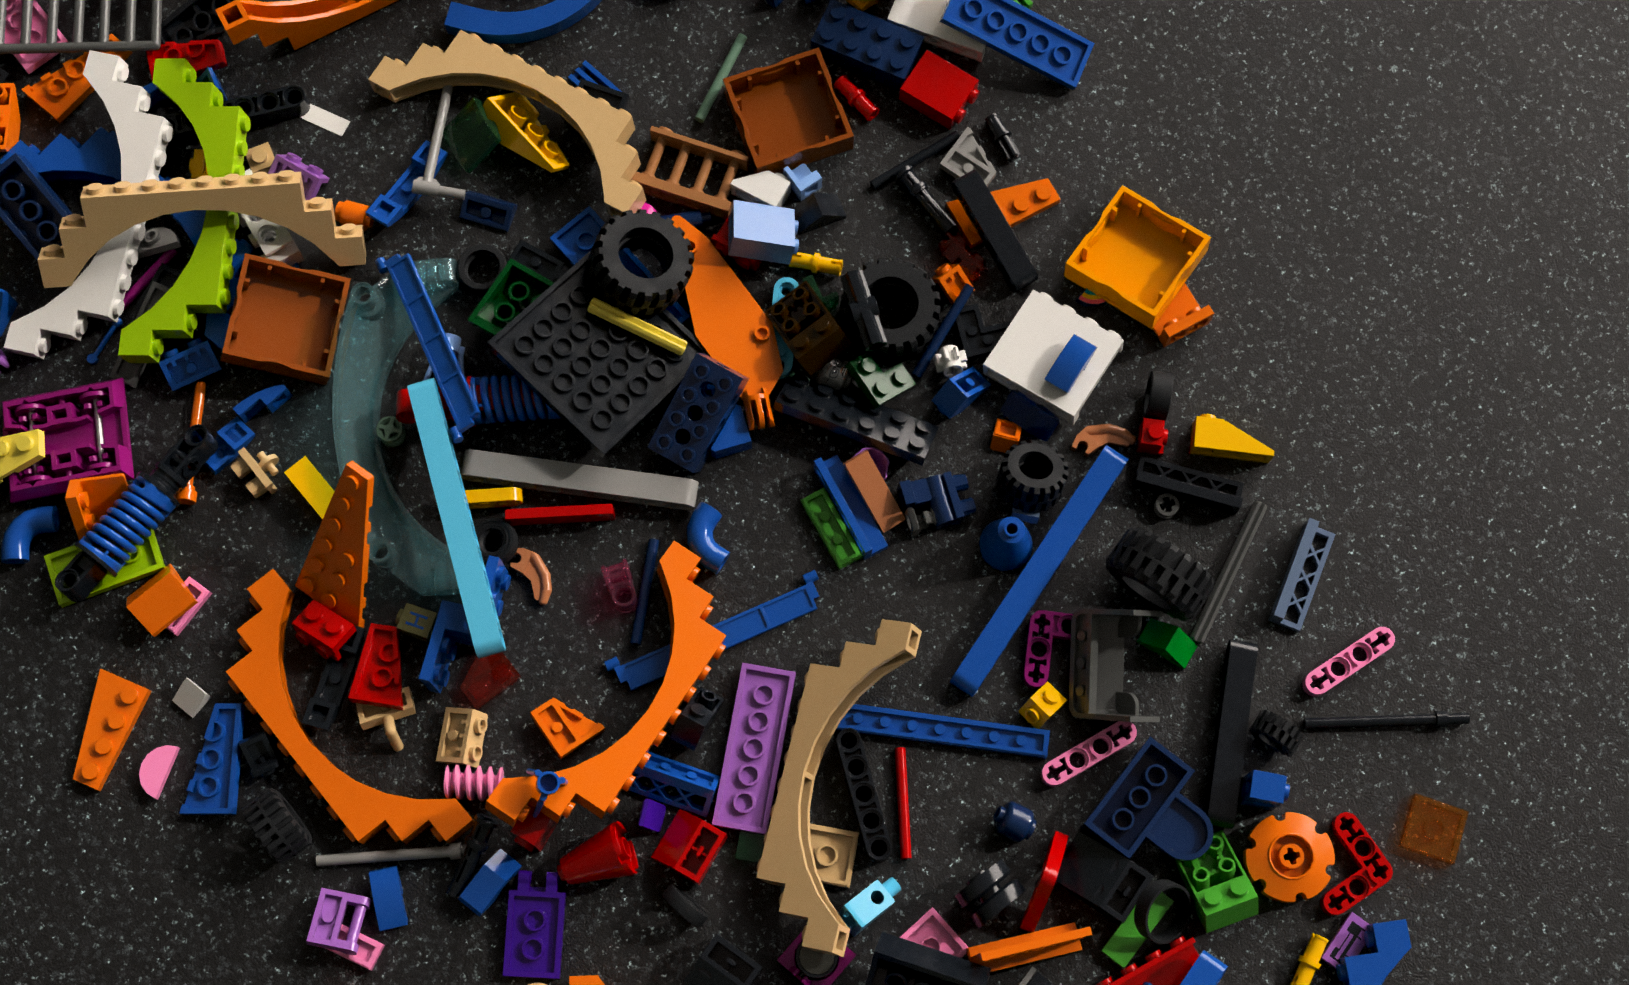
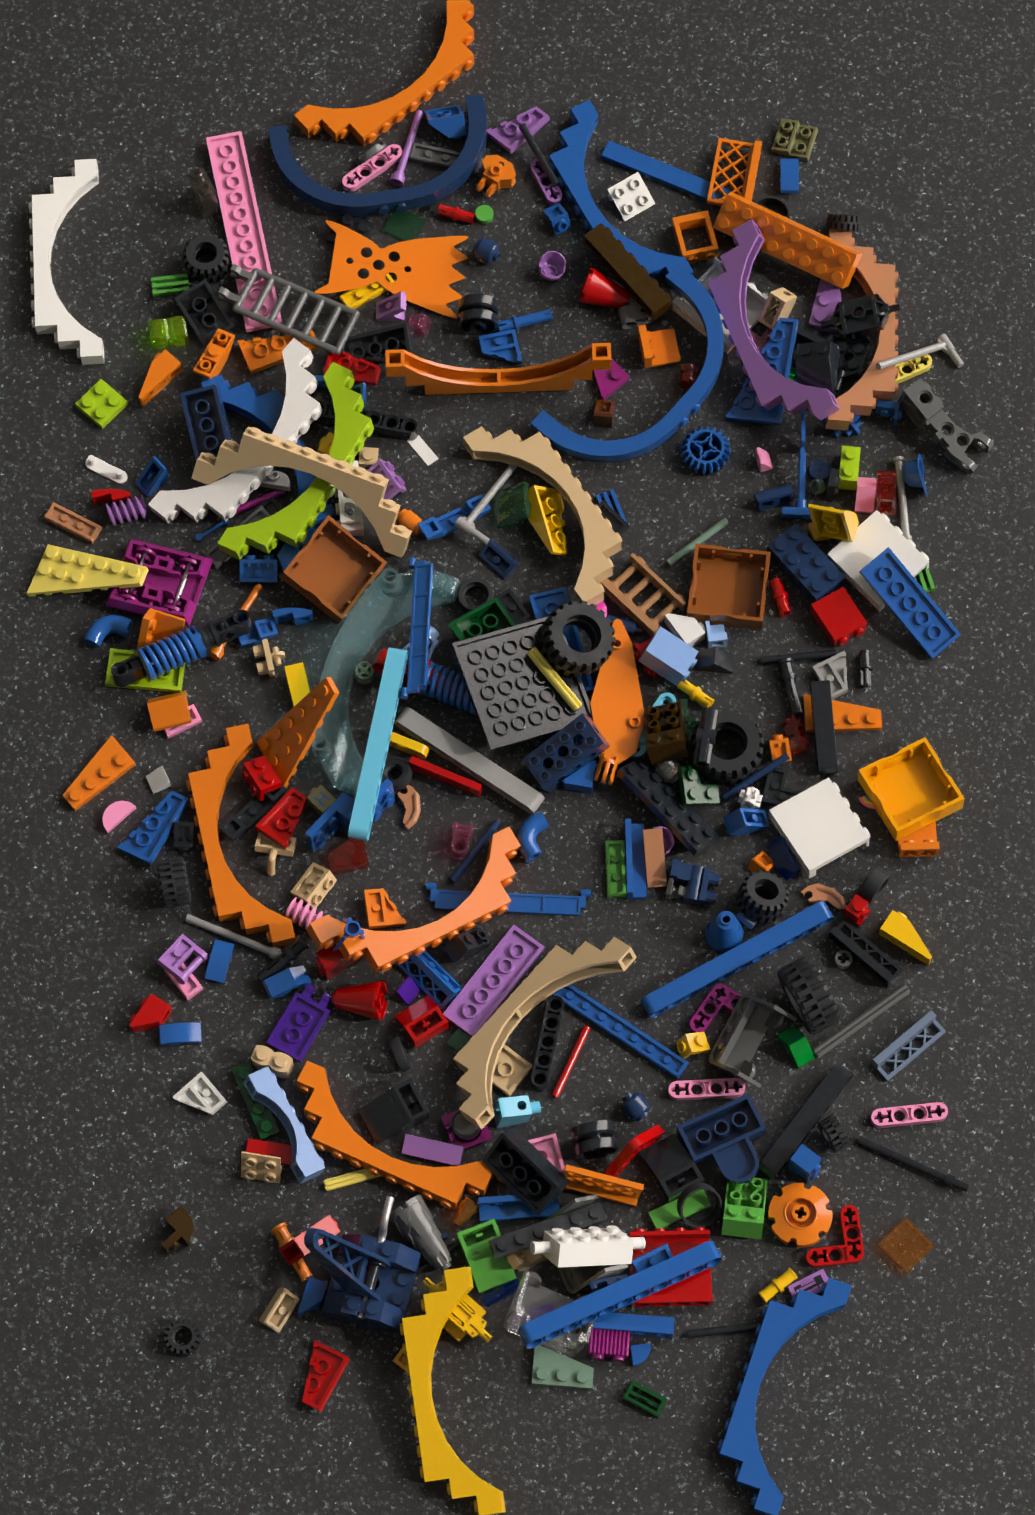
camera: 30 degrees right, 5 degrees down
blue slope [1045,334,1098,393] -> none

